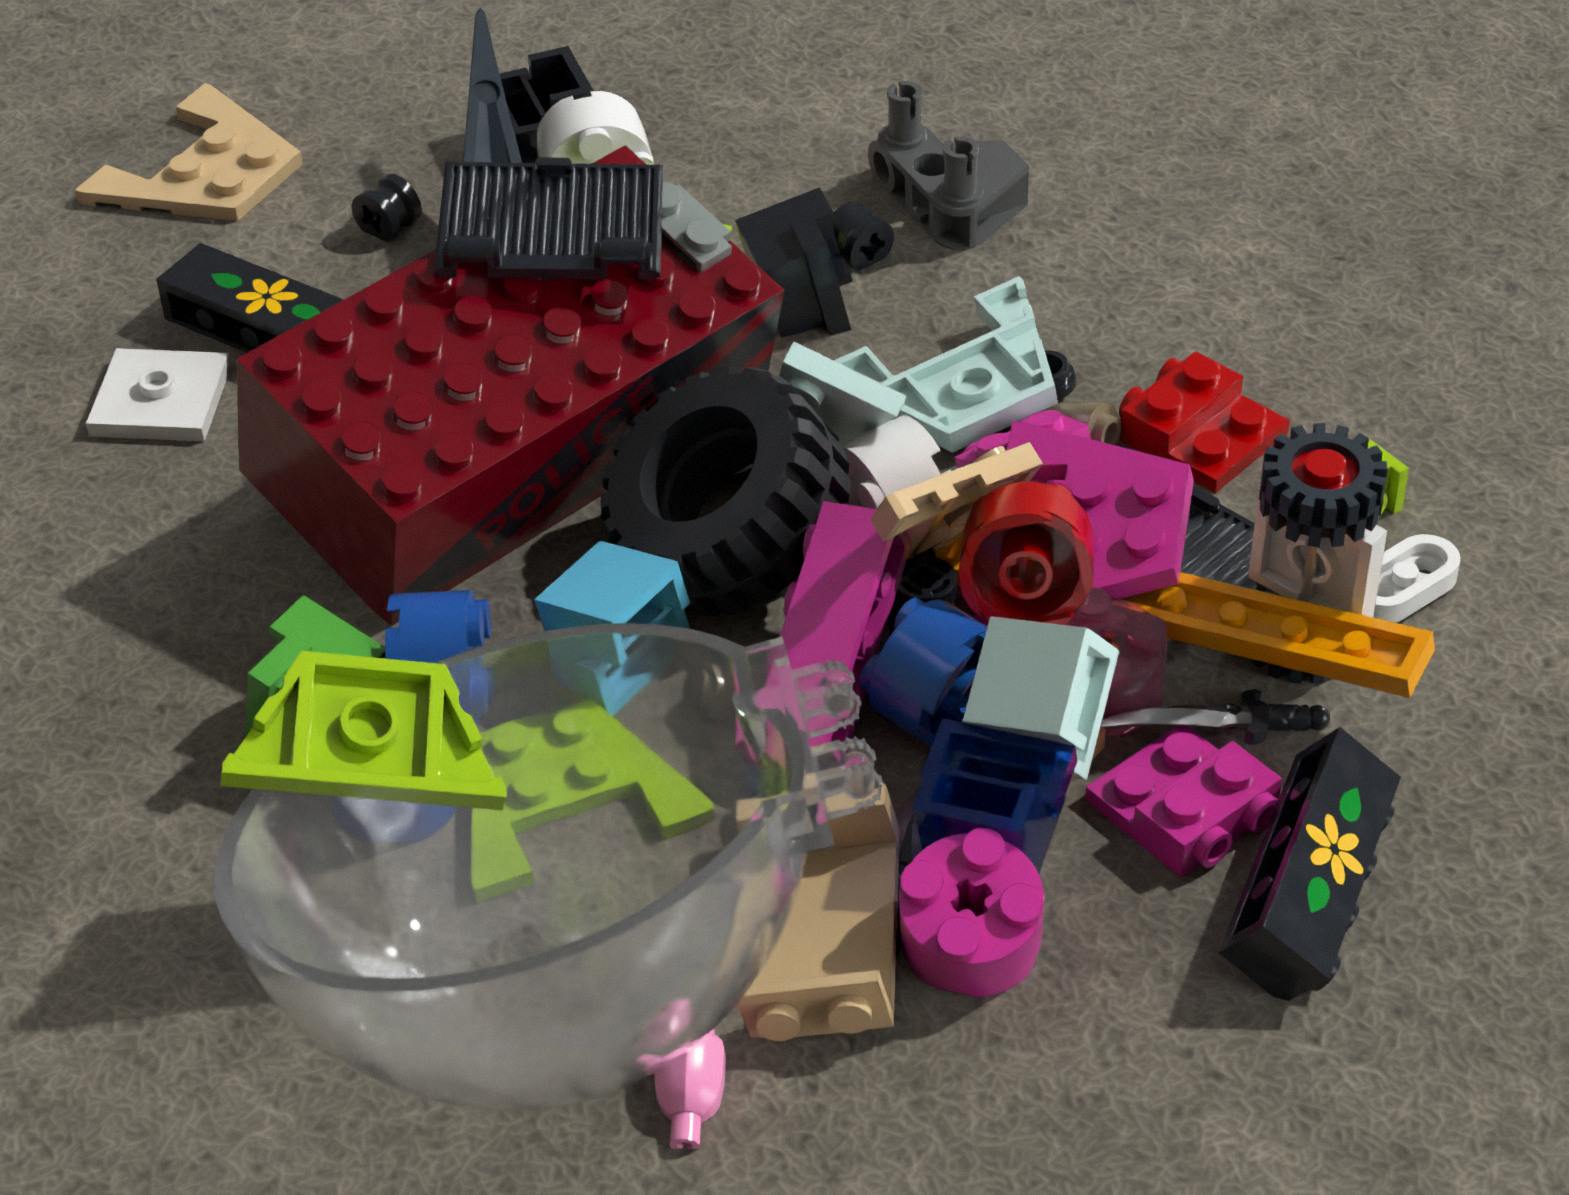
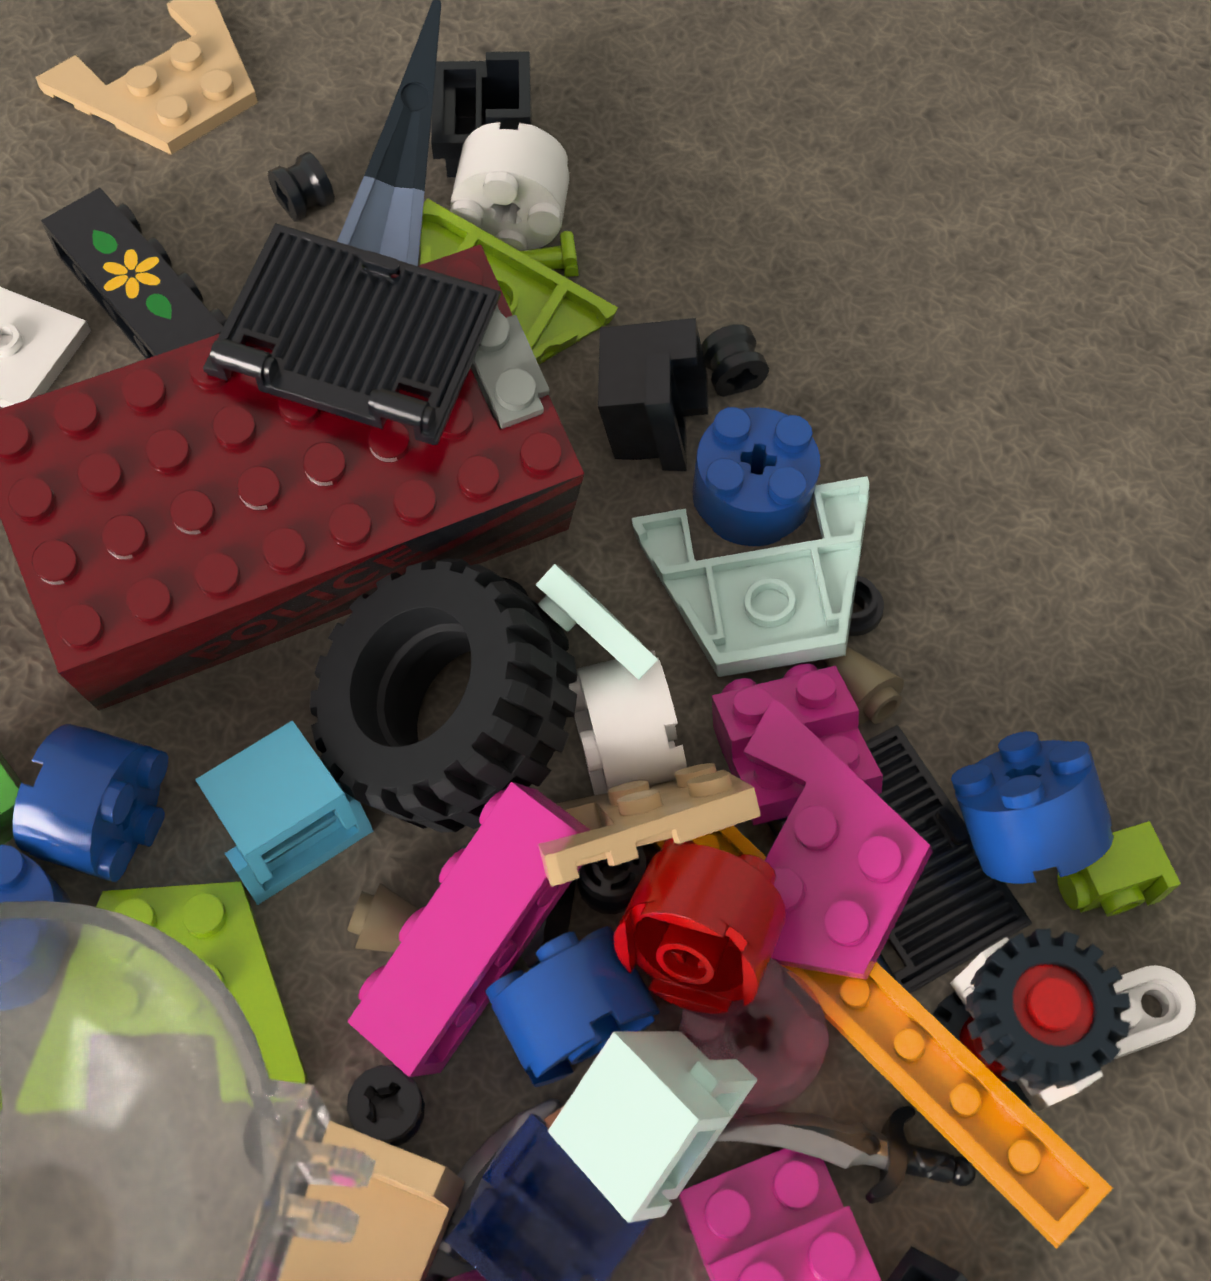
camera: 15 degrees right, 20 degrees up
dark grey piece [868,81,1029,250] -> none
red plate [1119,351,1290,494] -> none
none -> blue brick [692,407,820,546]
none -> blue brick [951,731,1113,884]

